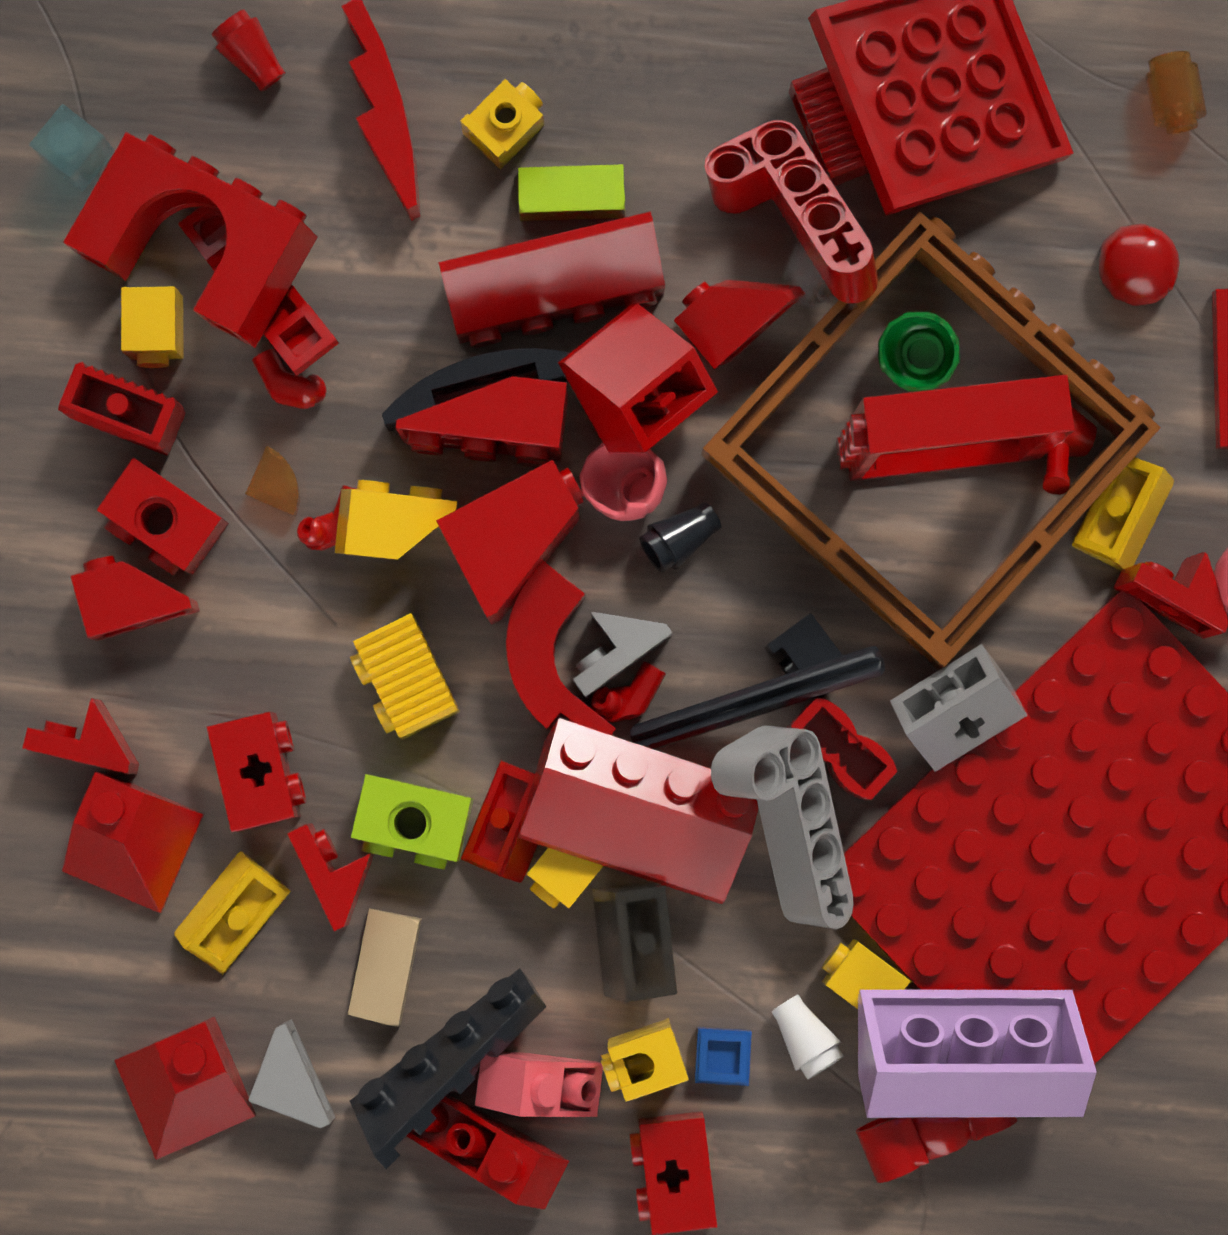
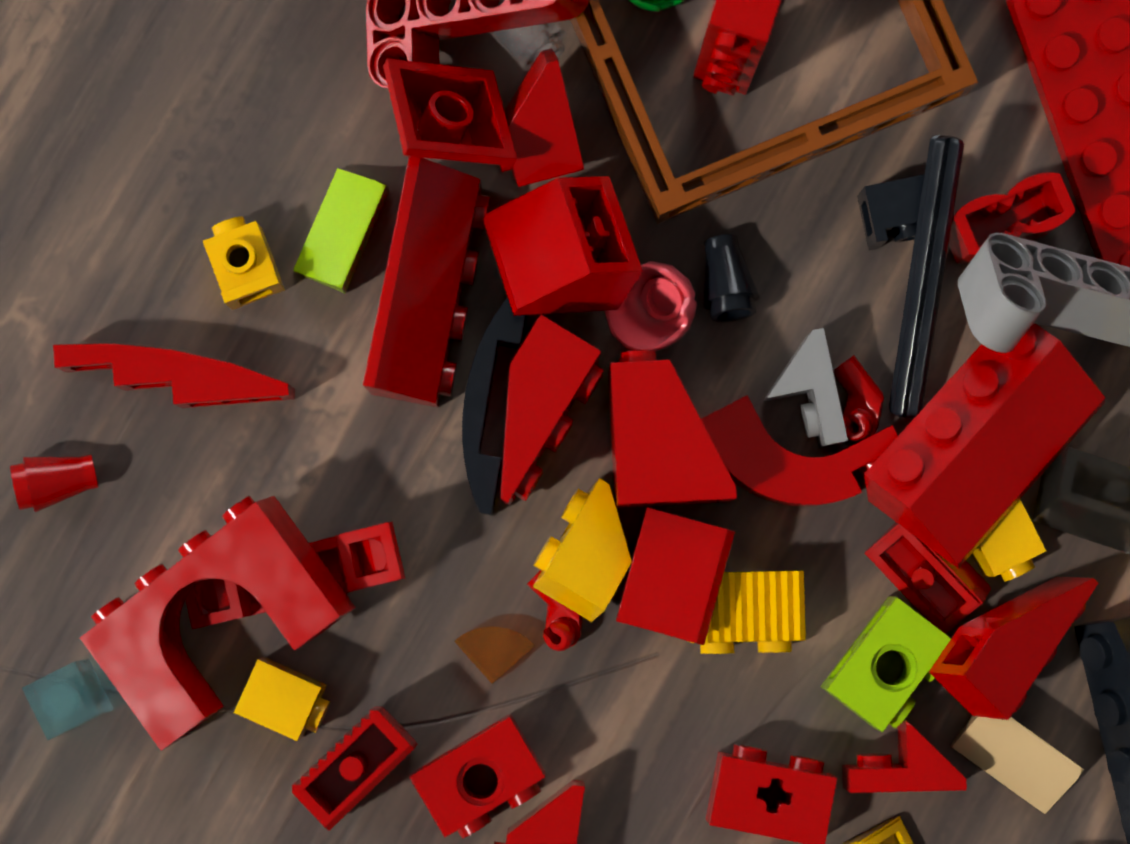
camera: 70 degrees left, 0 degrees up
red arm [252,348,327,410] -> none
light grey brick [890,644,1027,772] -> none
none -> red slope [383,58,517,166]
none -> red slope [616,507,735,645]
none -> red slope [929,576,1099,720]

